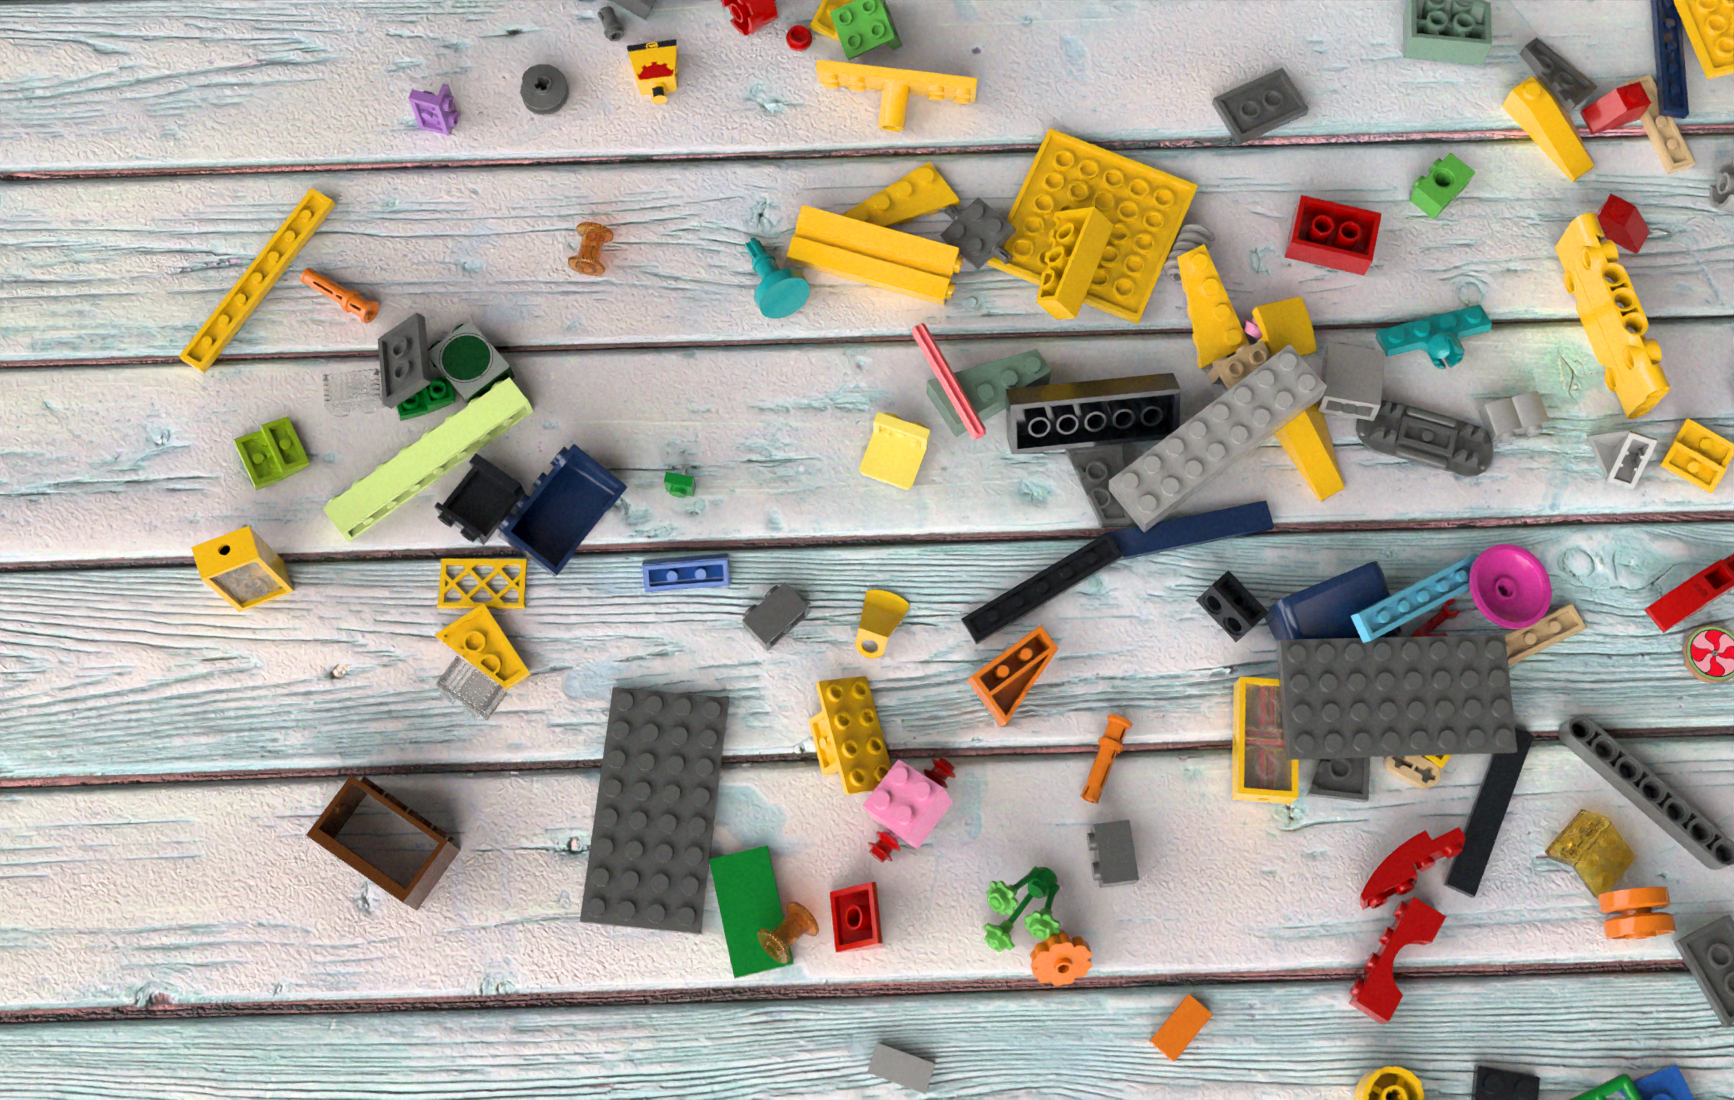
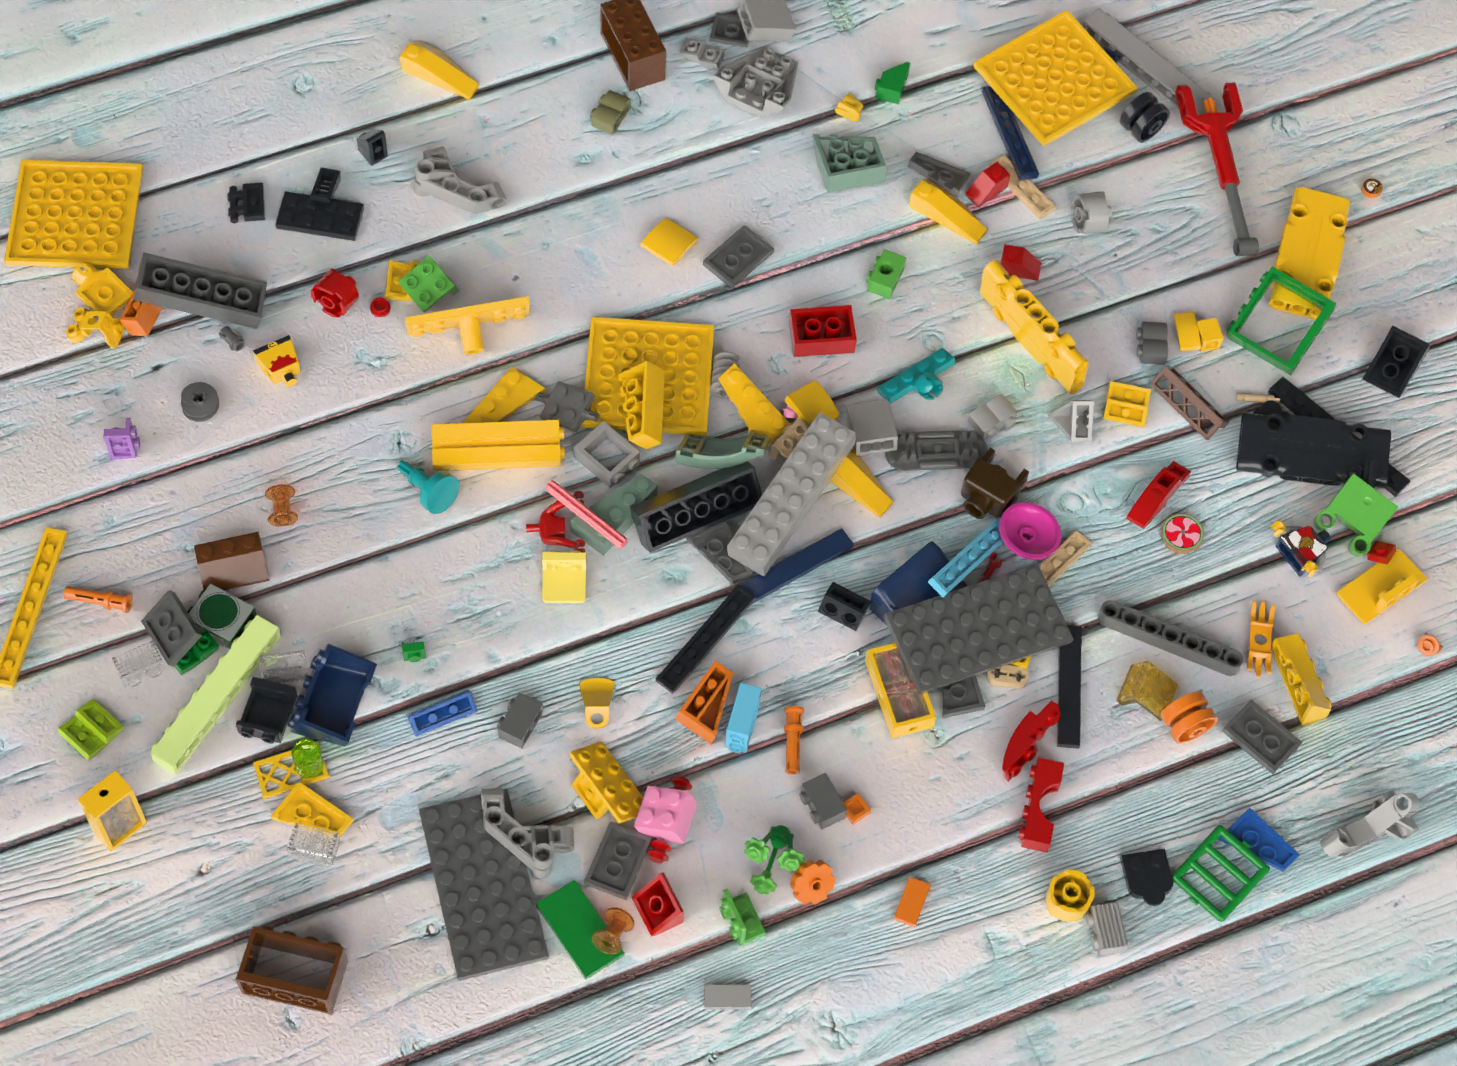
camera: 25 degrees left, 10 degrees down
none -> reddish brown slope [194,531,270,591]
none -> clear brick [260,650,308,683]
none -> clear neon green wheel [292,739,324,779]
none -> light grey connector [481,788,575,879]
none -> red piece [526,491,585,553]
none -> light grey window [574,421,640,488]
none -> dark grey plate [584,822,652,901]
none -> yellow slope [640,217,698,266]
none -> sand green wedge [675,430,770,469]
none -> bright green bracket [719,889,766,945]
none -> medium azure window [725,682,762,753]
none -> orange tile [843,793,871,825]
none -> dark brown piece [961,447,1029,519]

